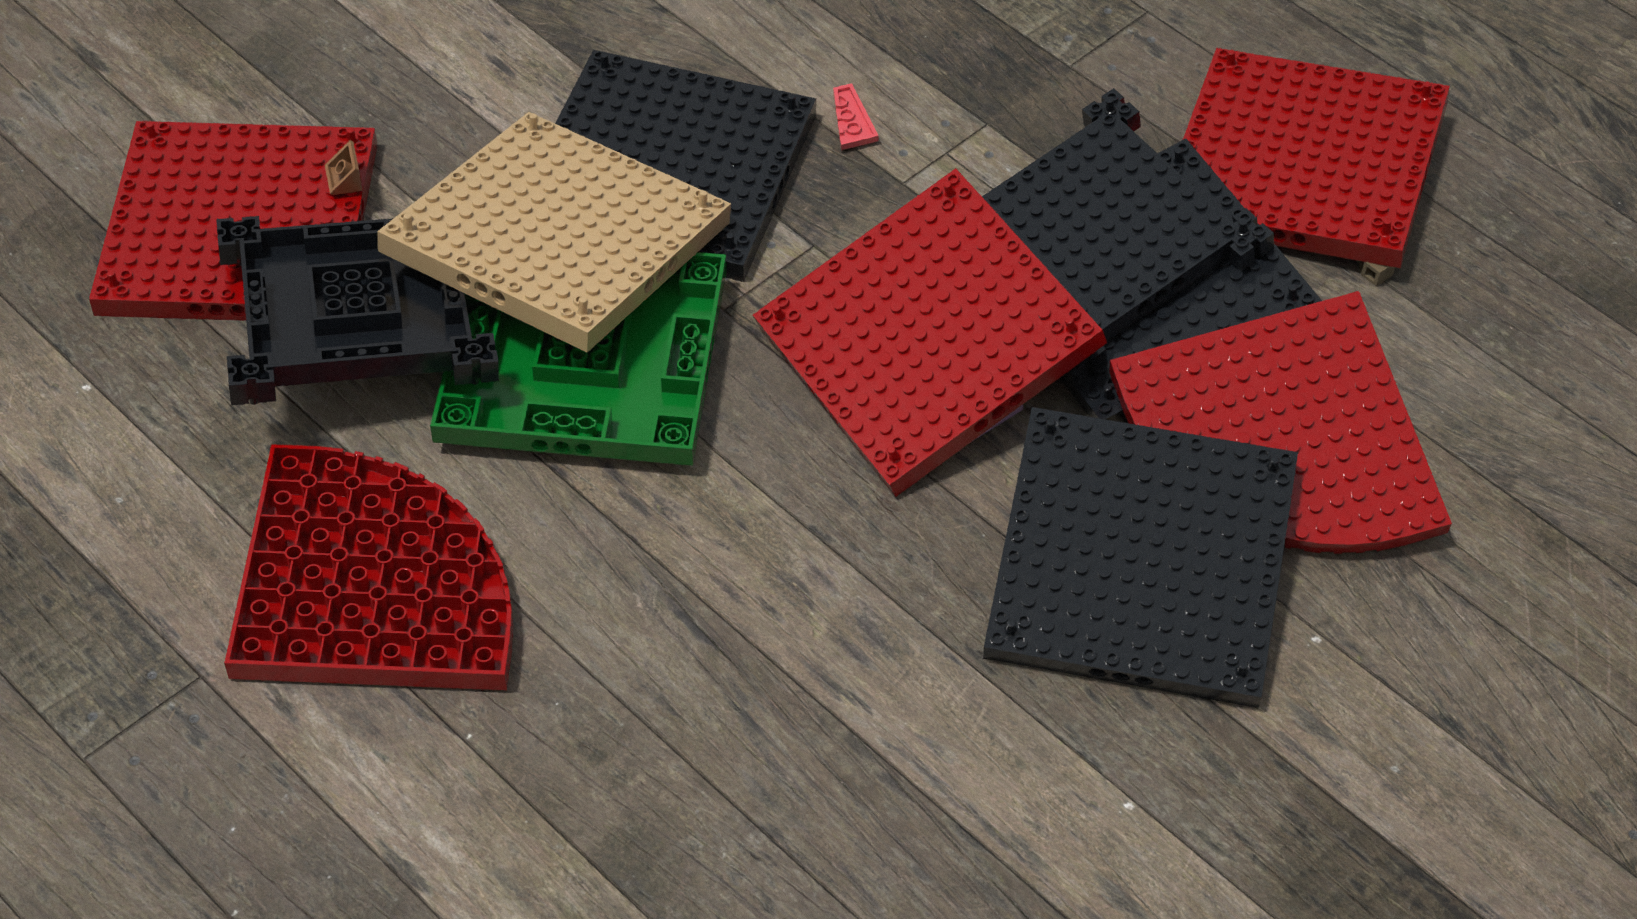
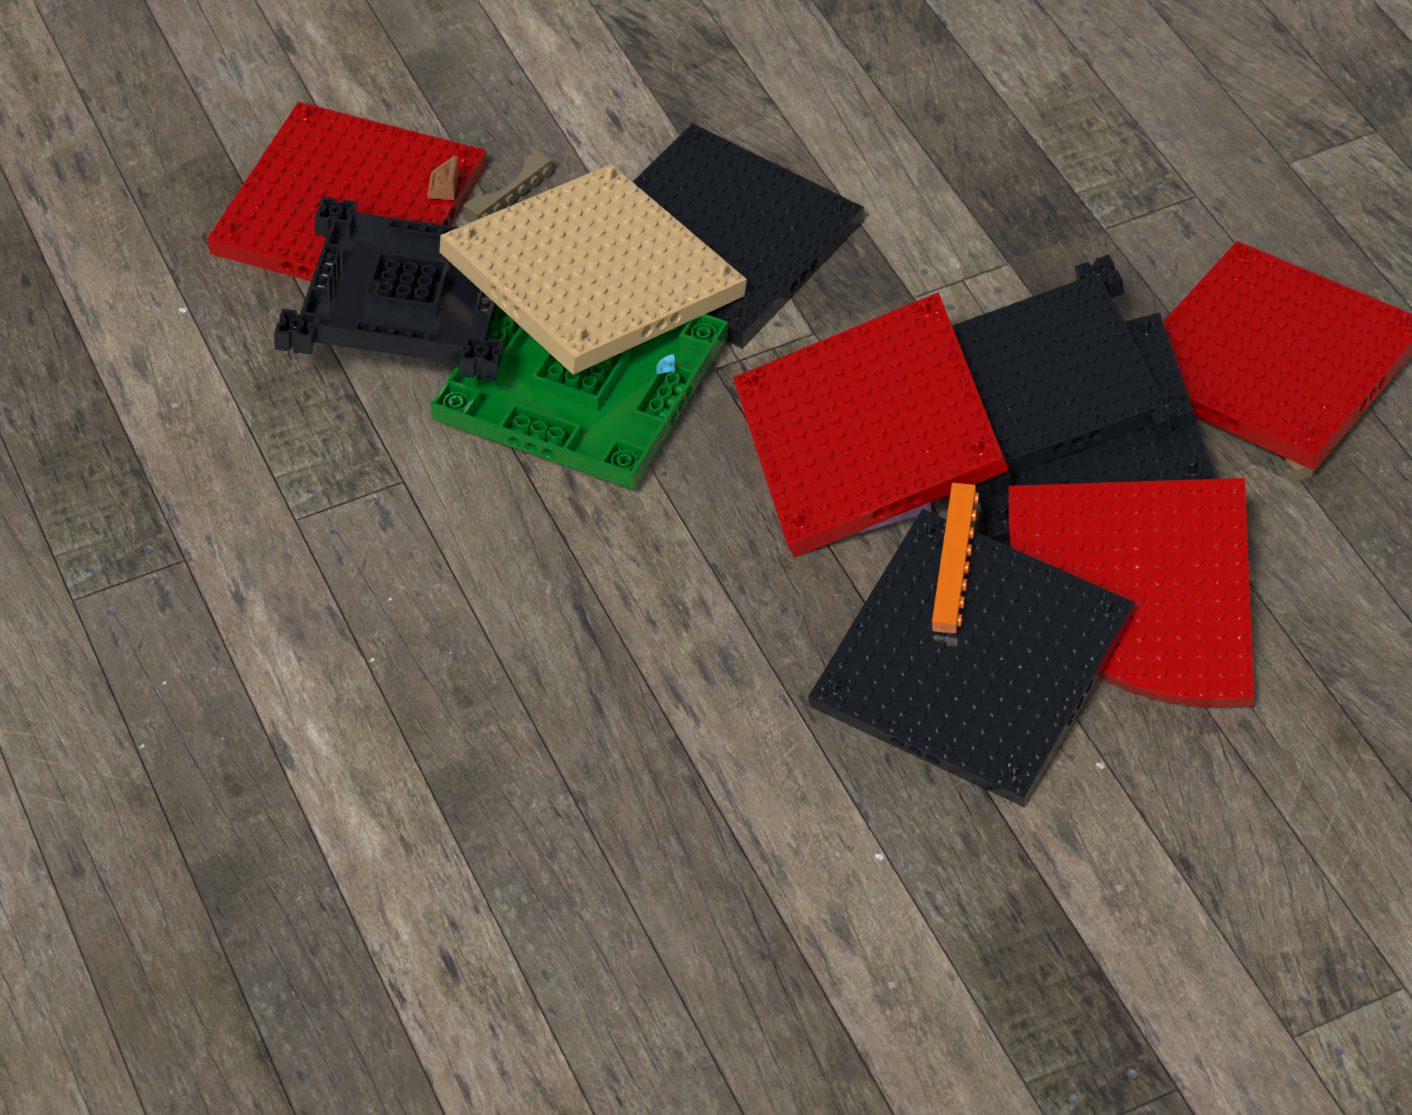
camera: 20 degrees right, 0 degrees up
red brick [224,444,514,690] -> none
coral wing [833,83,879,150] -> none
none -> dark tan arch [463,151,553,222]
none -> medium azure tile [656,354,675,374]
none -> orange brick [932,483,979,633]

